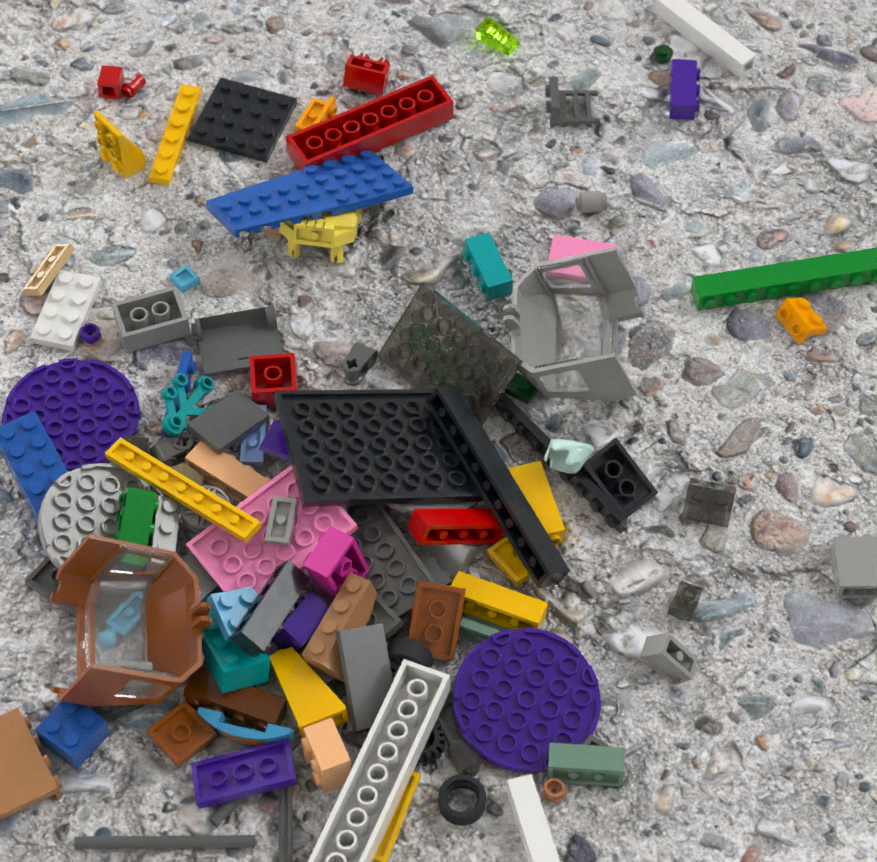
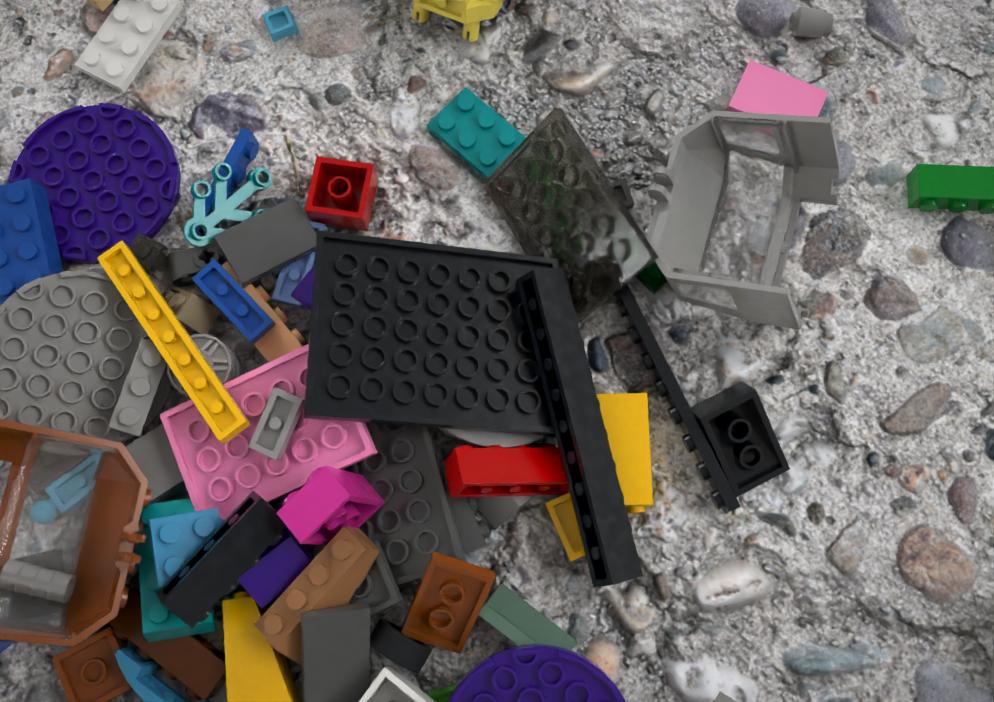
camera: 20 degrees right, 20 degrees up
dark purple plate [79,323,101,344] -> none
light grey brick [111,286,190,353] -> none
green wedge [114,487,159,566] -> none
dark grey door [191,306,283,376] -> none
dark grey piece [342,342,378,386] -> none
yellow brick [451,571,548,630] -> none
teal brick [462,232,513,301] -> none
light aqua hair [544,438,594,474] -> none
clear smoke bracket [667,581,702,622] -> none
clear smoke slope [682,478,736,528] -> none
none -> blue plate [192,259,276,345]
none -> teal plate [427,87,527,182]

